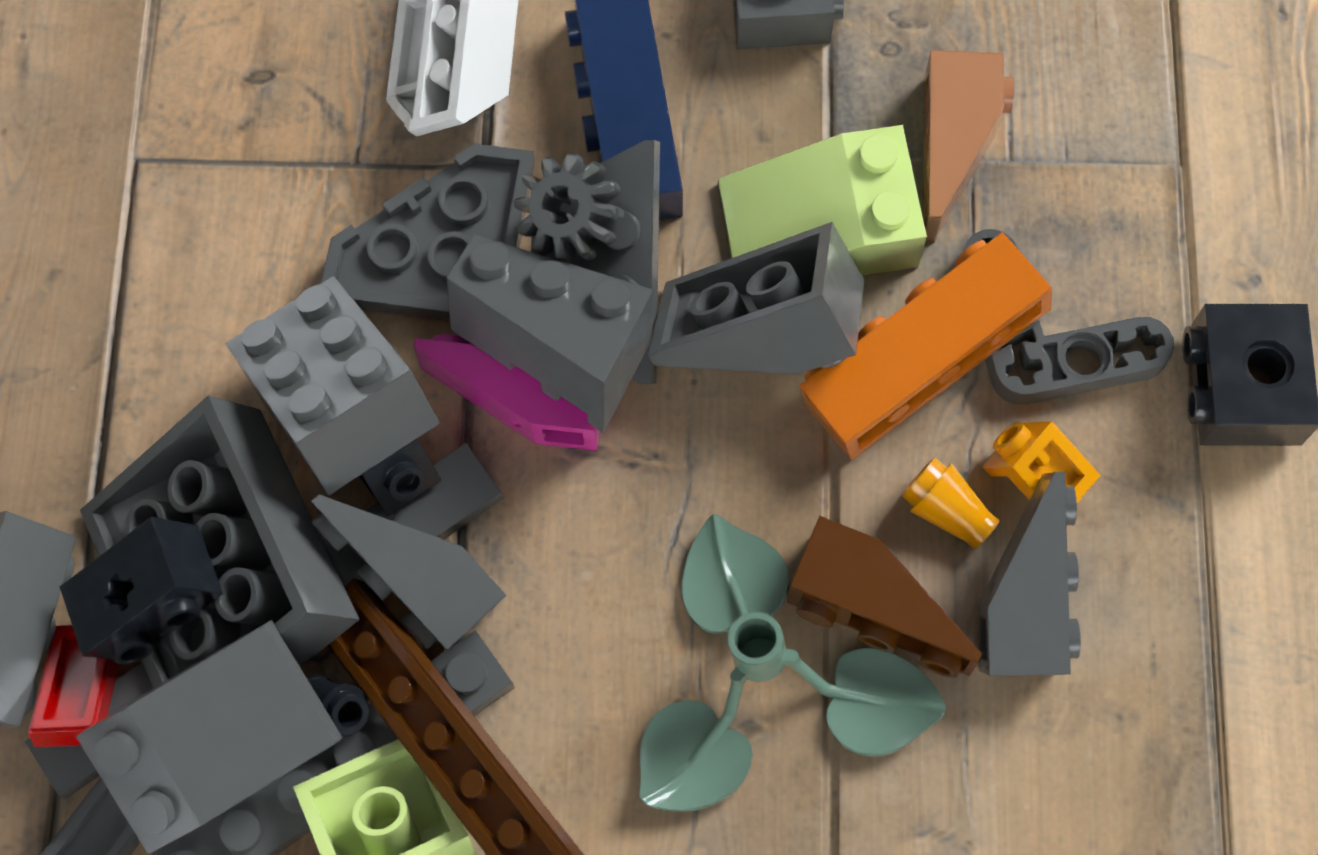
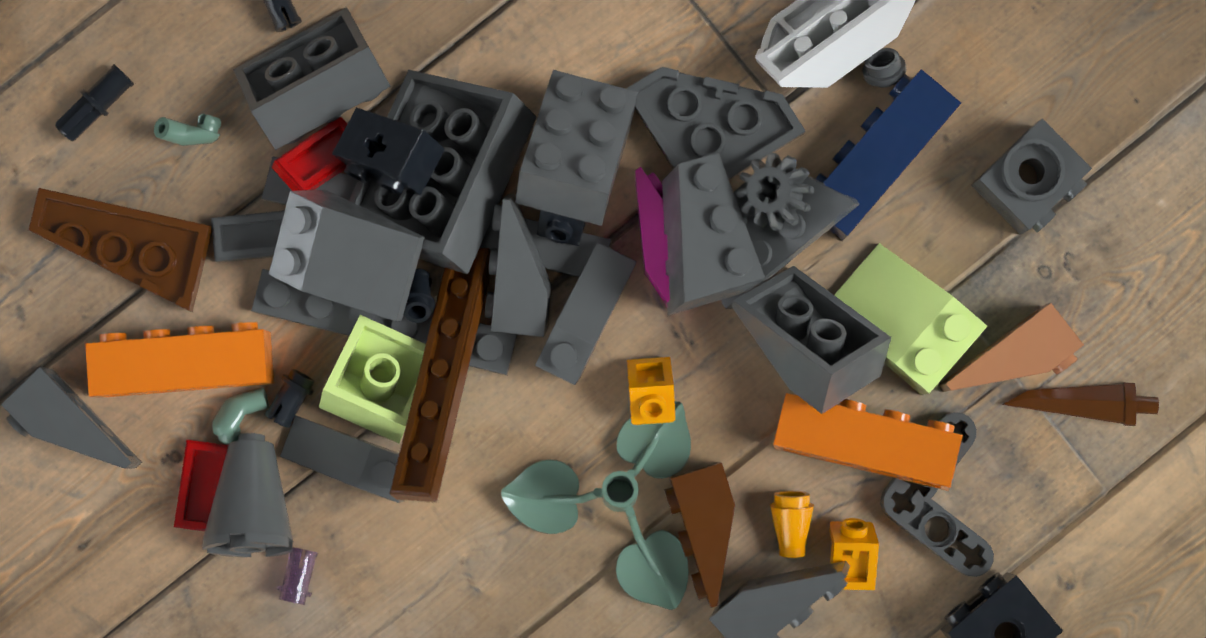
camera: 50 degrees right, 15 degrees up
none -> dark grey slope [535,242,637,385]
none -> light orange bracket [627,357,676,425]
none -> dark grey plate [862,48,907,88]
none -> reddish brown bar [1002,383,1159,426]

